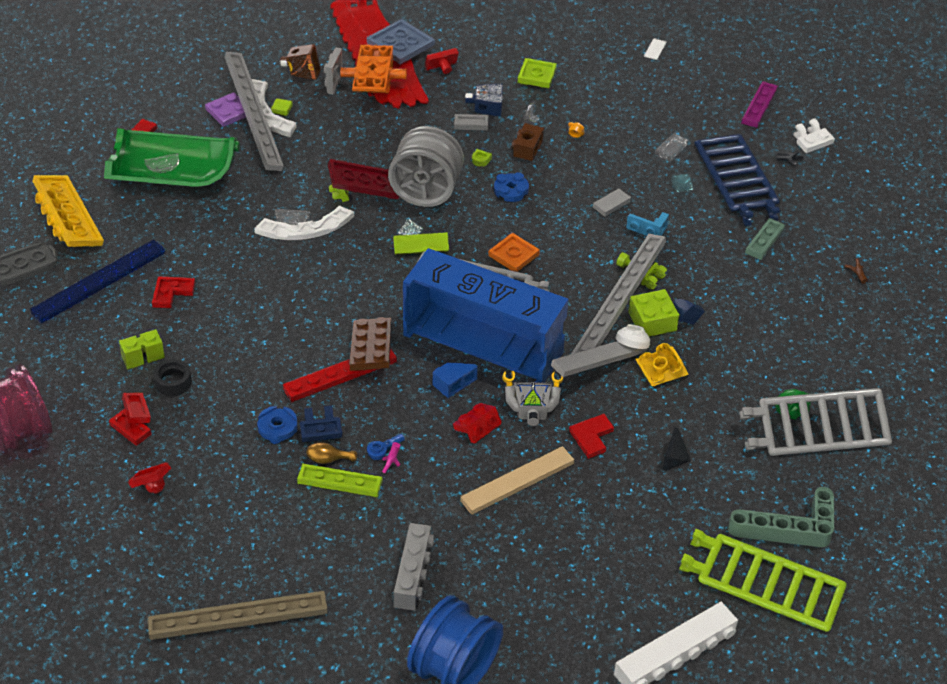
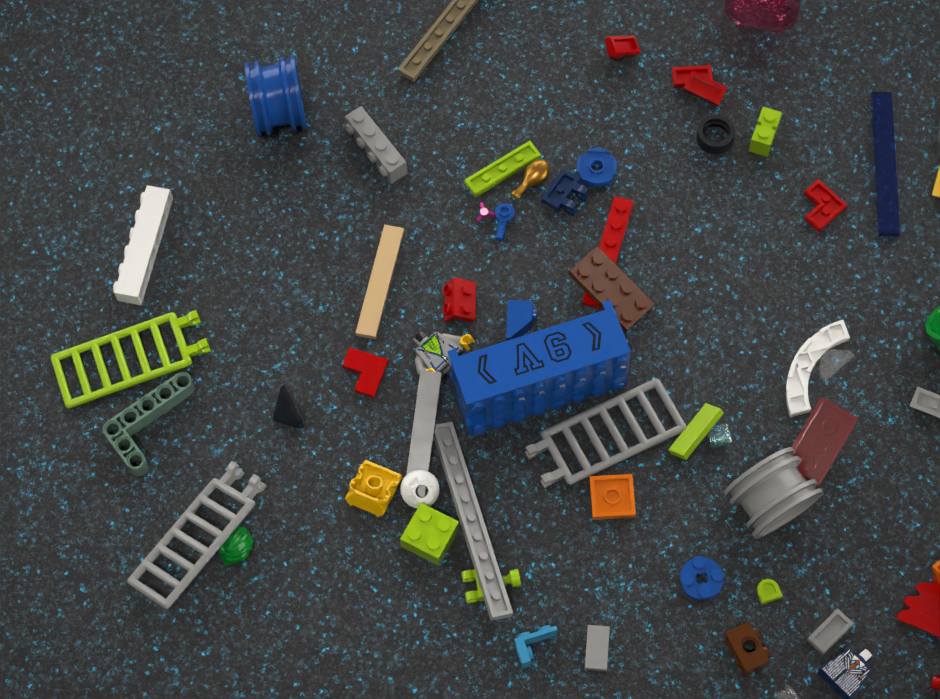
camera: 140 degrees right, 20 degrees up
dark blue tile [674,299,705,325] -> none

